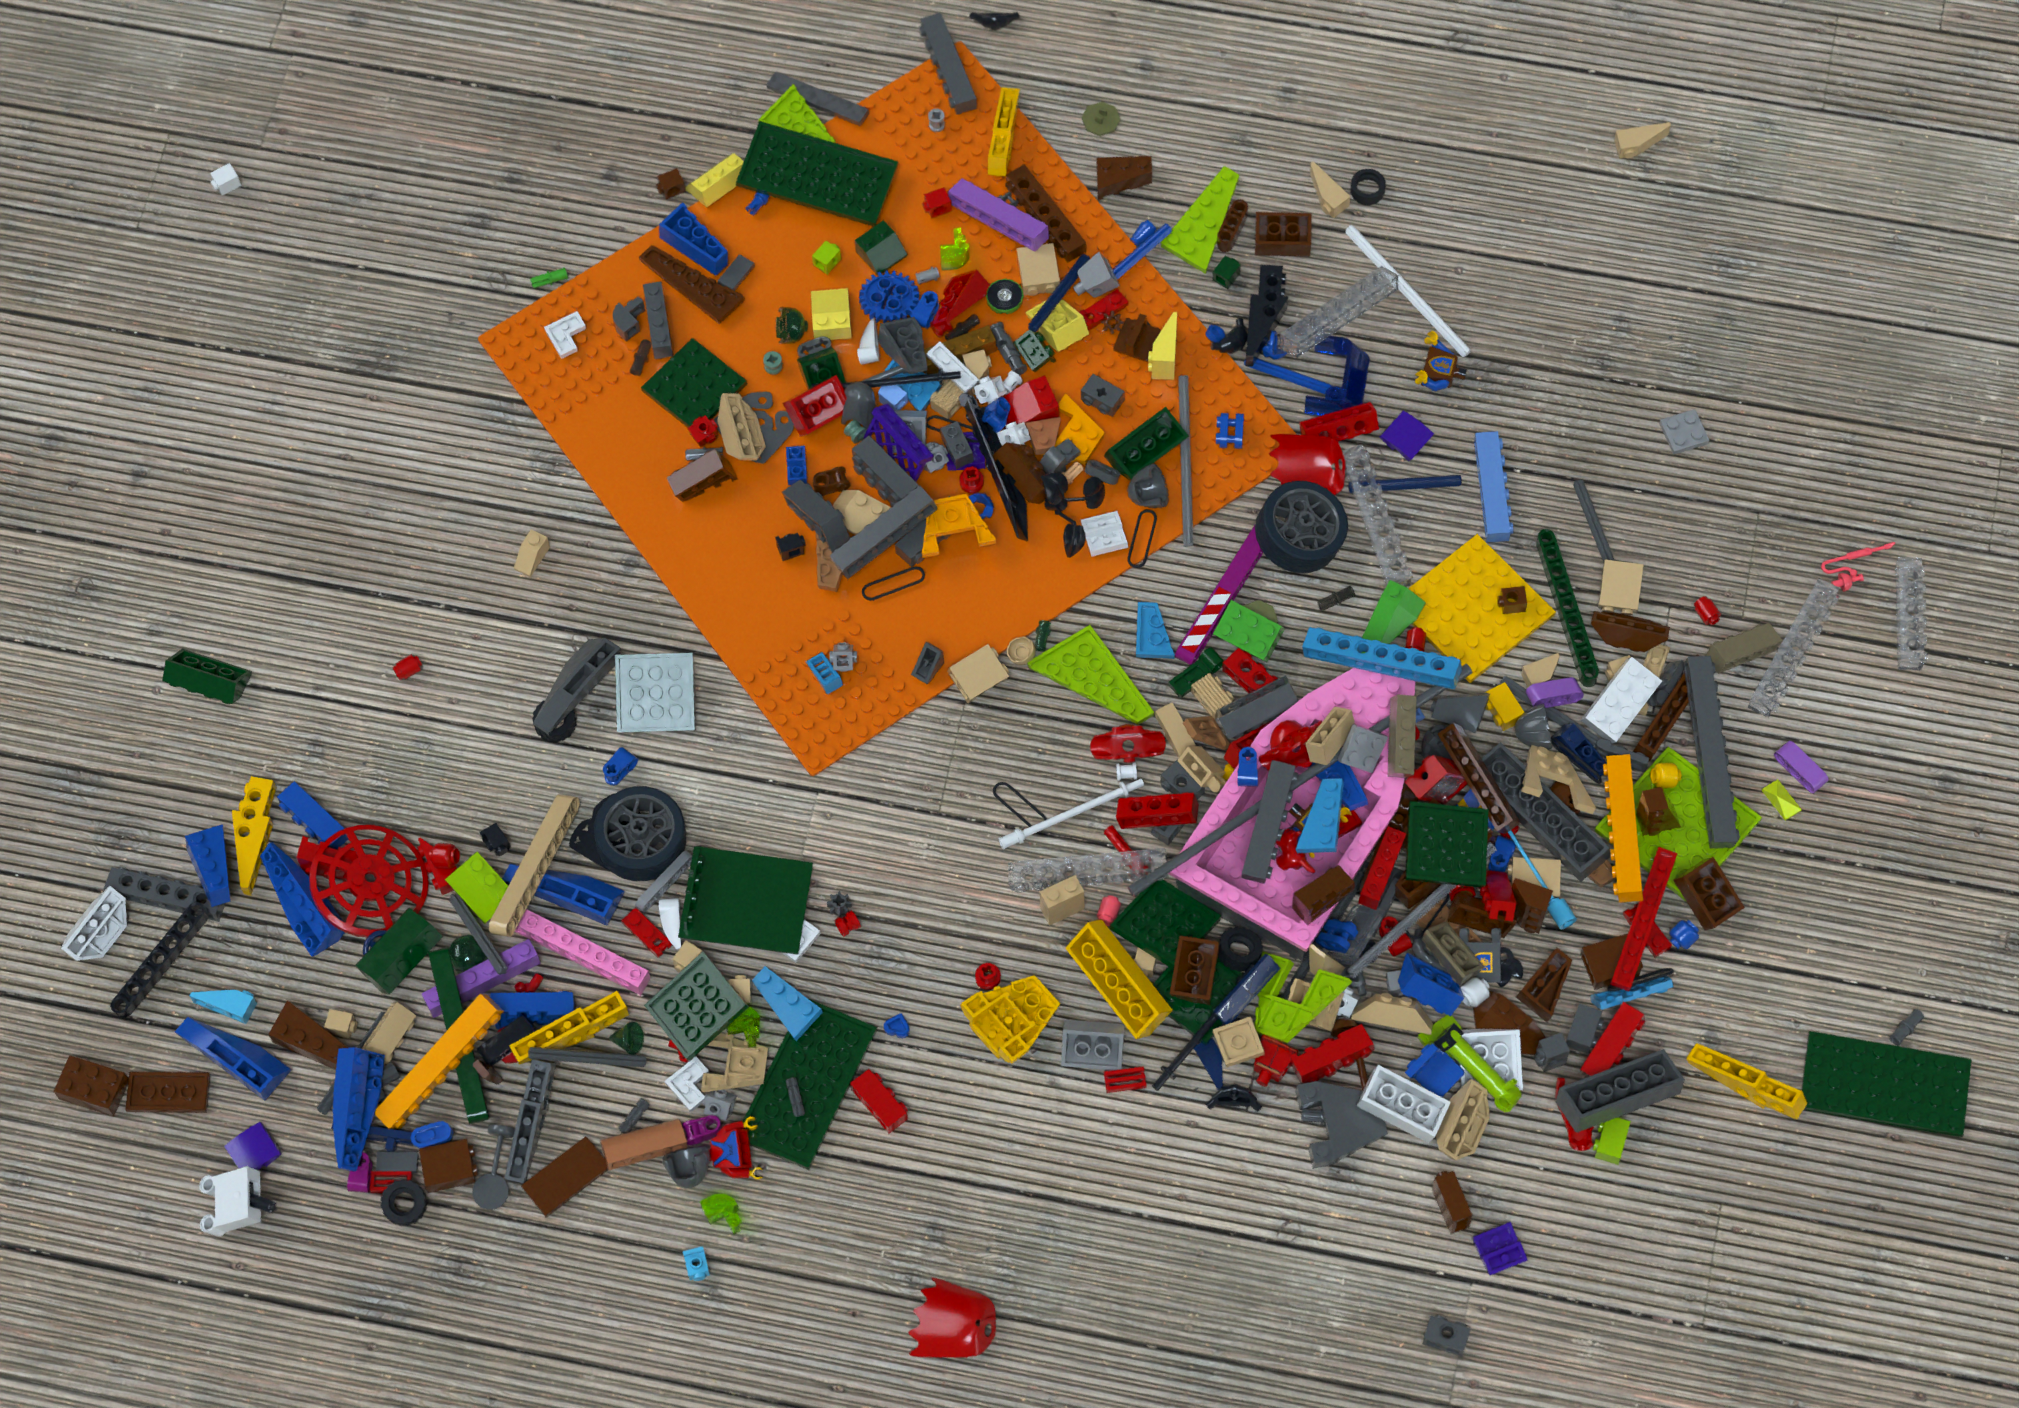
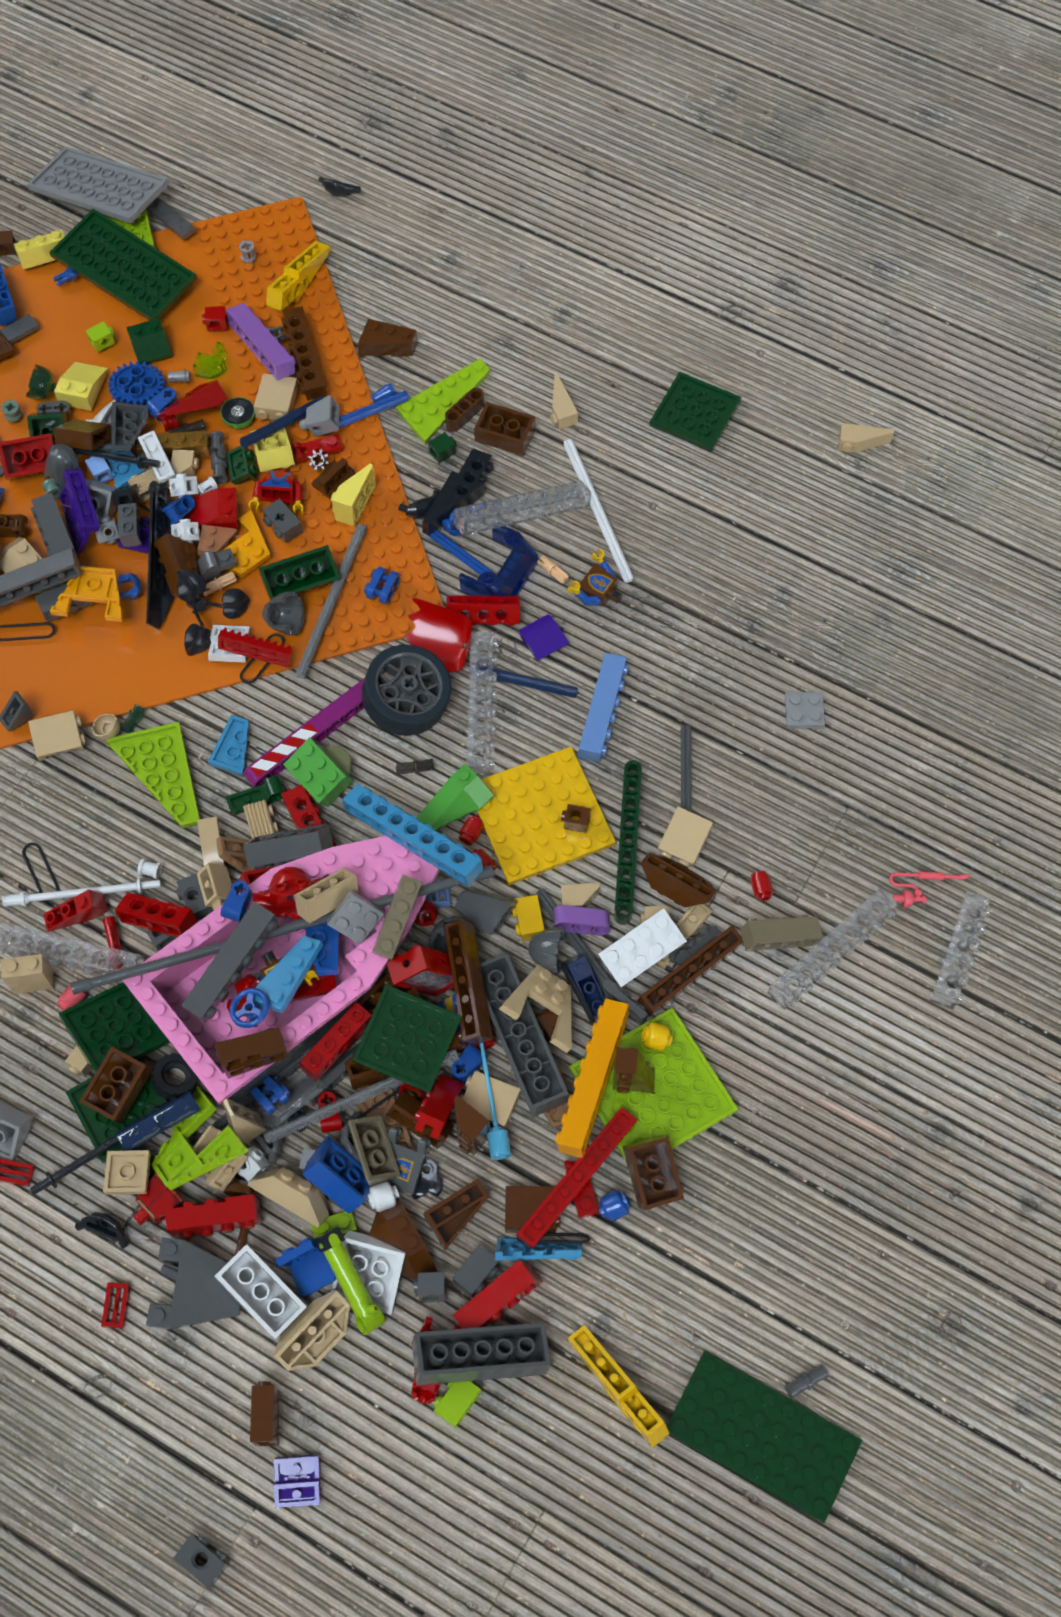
camera: 15 degrees right, 0 degrees up
dark grey brick [918,12,977,115] -> none
red piece [959,466,984,493] -> none
yellow brick [1065,919,1173,1039] -> none
olive piece [1081,102,1121,136] -> none
dark grey beam [1085,460,1120,485] -> none
red piece [1090,724,1166,763] -> none
dark blue sticker [1194,1038,1223,1090] -> none
blue tile [1205,325,1225,343] -> none
black tyre [1350,169,1386,205] -> none
dark grey brick [1683,656,1740,849] -> none
neon yellow slope [1762,779,1802,821] -> none
medium lavender beam [1774,741,1829,793] -> none
none -> light grey plate [27,146,170,223]
none -> red slope [43,889,108,932]
none -> reddish brown brick [53,419,111,450]
none -> red tile [101,1282,130,1329]
none -> black brick [113,484,141,507]
none -> red gear [218,628,293,668]
none -> blue piece [229,988,270,1028]
none -> red torso [249,469,304,516]
none -> light nougat axle [537,555,569,584]
none -> dark green plate [649,371,742,451]

